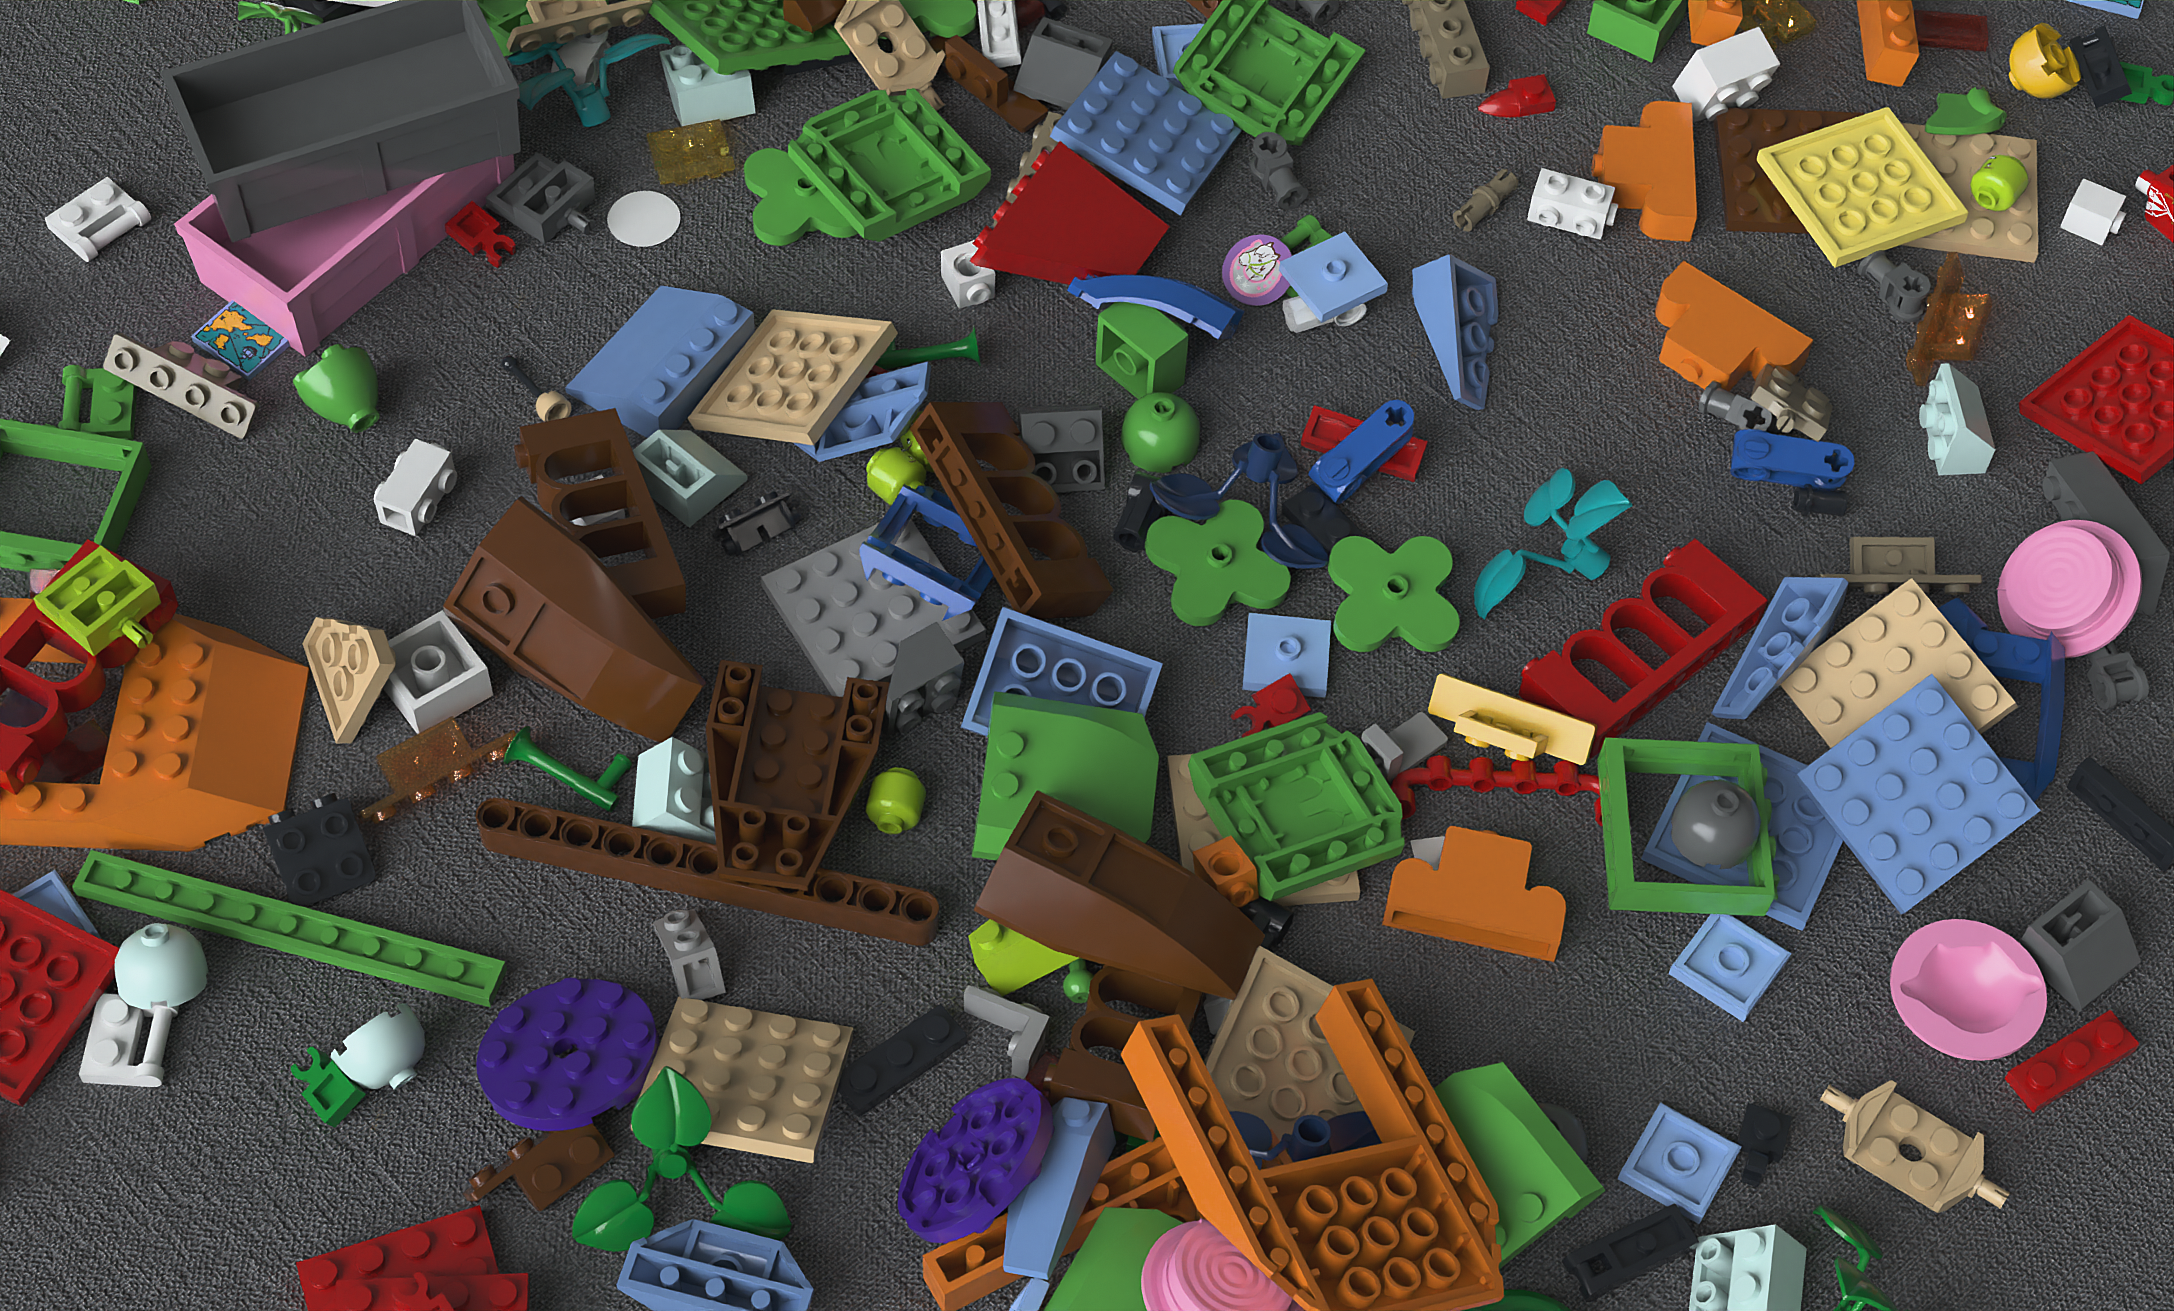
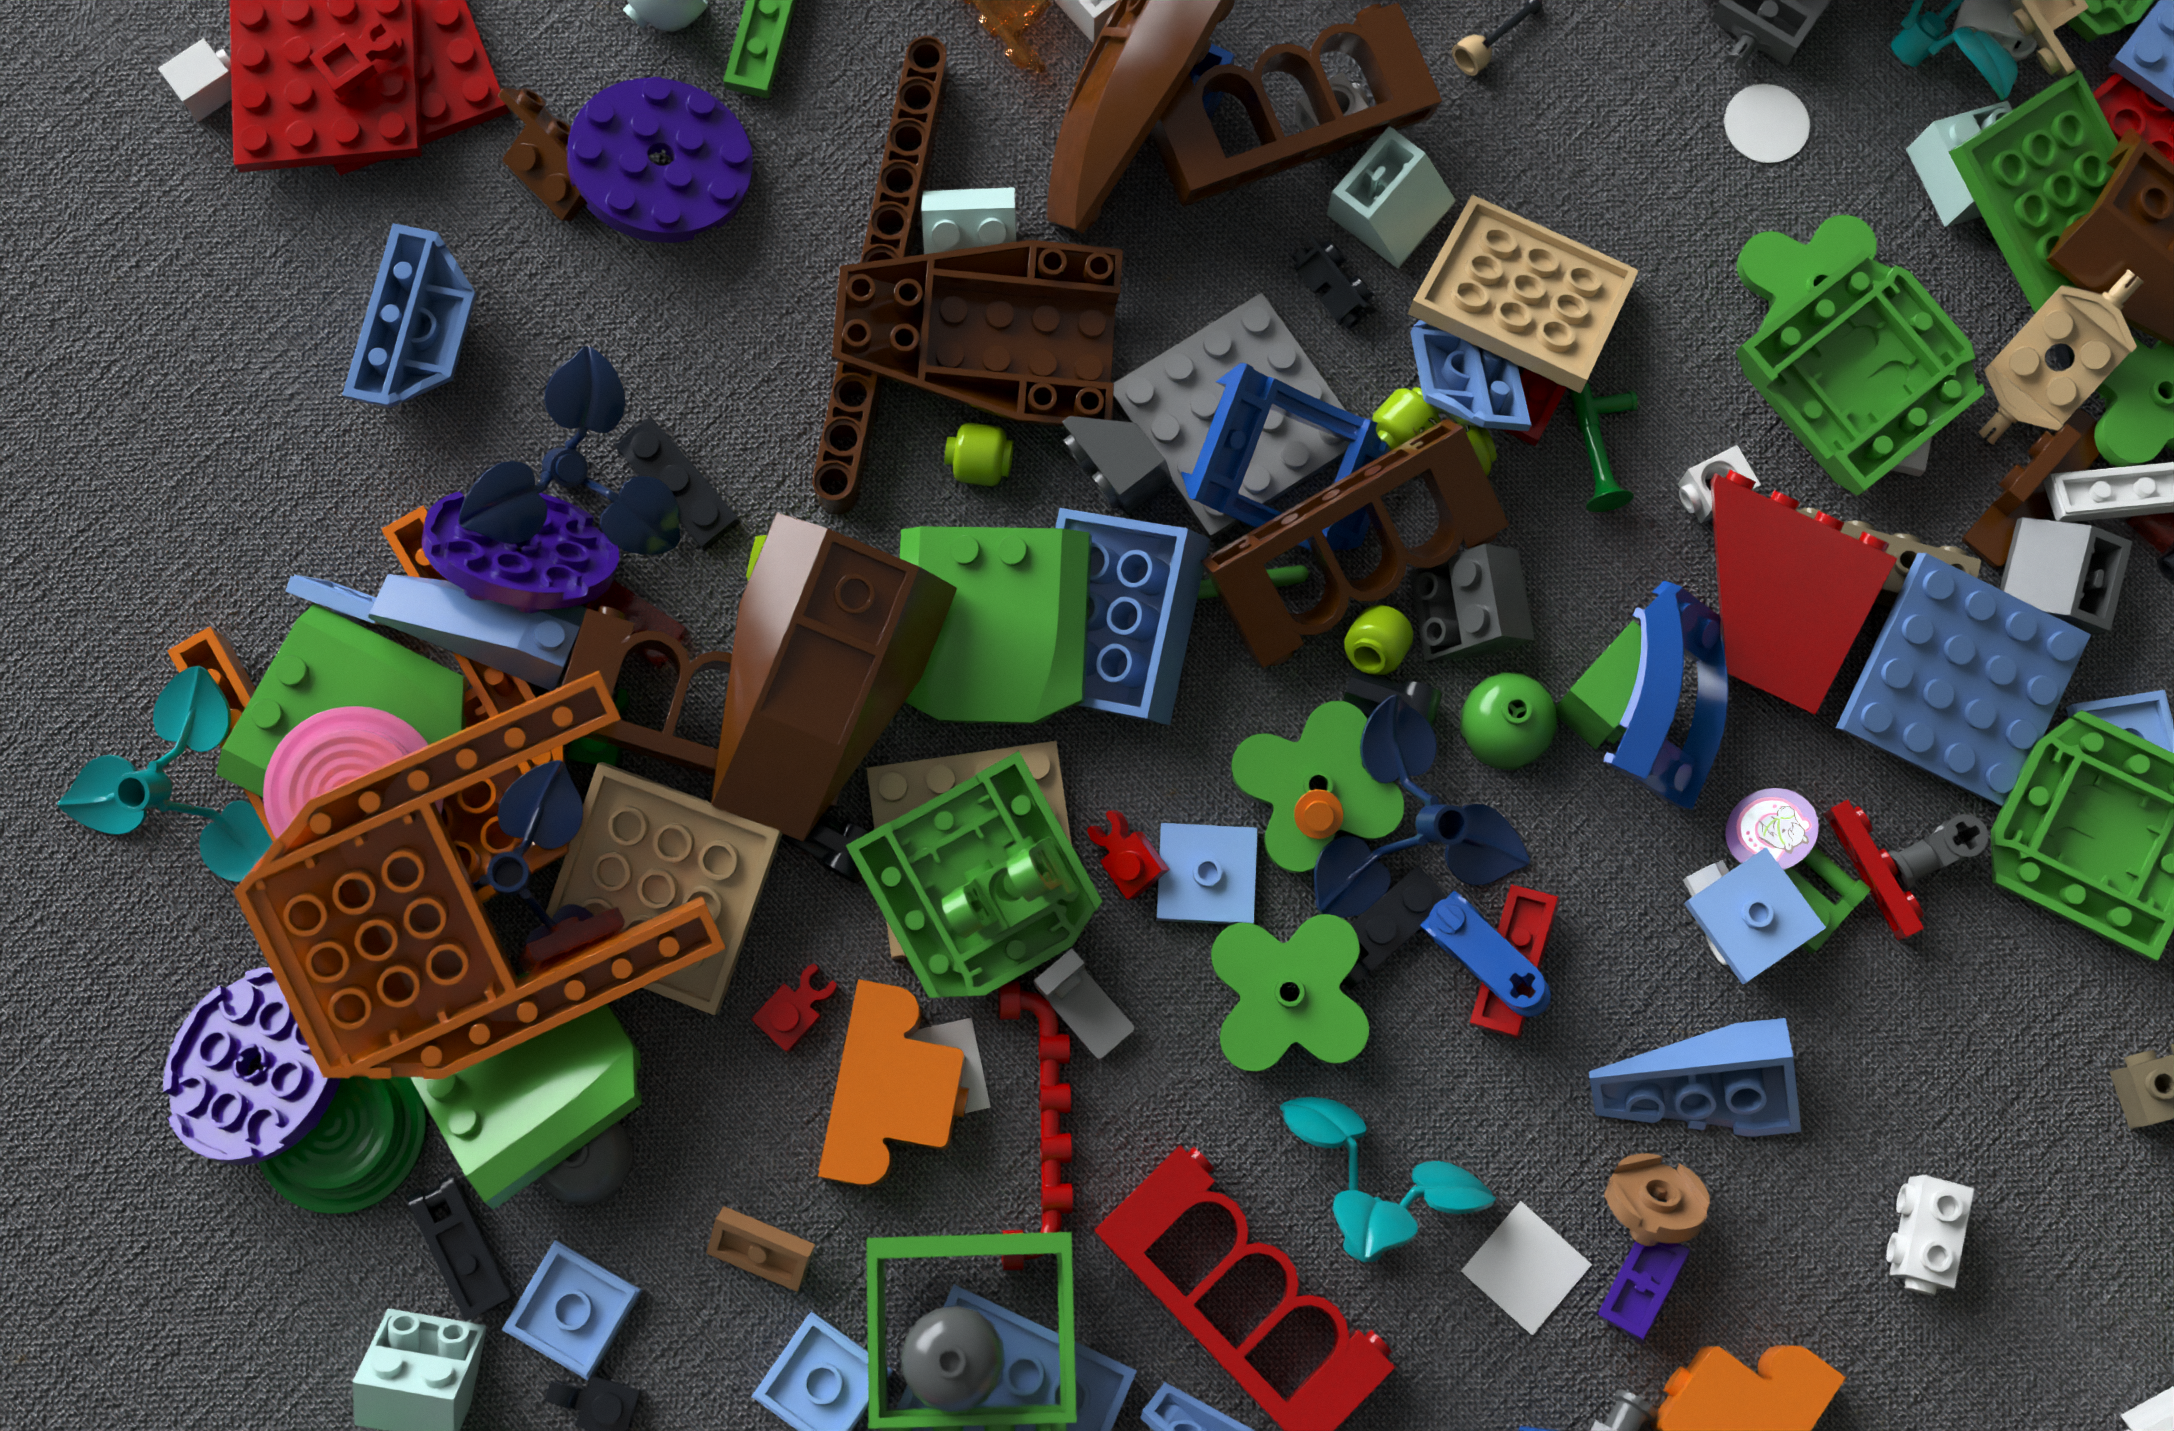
camera: 90 degrees right, 20 degrees up
green piece [504,726,632,813] -> none
medium blue slope [565,286,755,438] -> none
green plant [572,1066,792,1252] -> none
tan plate [631,997,853,1163] -> none
clear yellow plate [646,119,735,186] -> none
light grey bracket [653,909,726,1000] -> none
light grey bracket [964,985,1050,1081] -> none
orange brick [1192,835,1259,908] -> none
yellow bracket [1428,673,1597,765] -> none
dark tan pin [1453,169,1519,232] -> none
red plate [1478,74,1556,118] -> none
orange brick [1592,101,1697,242] -> none
none -> dark blue plant [458,346,680,555]
none -> clear red plate [518,907,625,974]
none -> medium nougat plate [706,1206,816,1292]
none -> red plate [751,964,839,1054]
none -> bright green brick [942,836,1078,942]
none -> orange plate [1294,789,1343,839]
none -> lime head [1344,605,1414,676]
none -> white sticker [1461,1201,1592,1335]
none -> dark purple hinge [1597,1241,1690,1345]
none -> medium nougat plate [1604,1153,1710,1246]
none -> red plate [1823,799,1924,941]

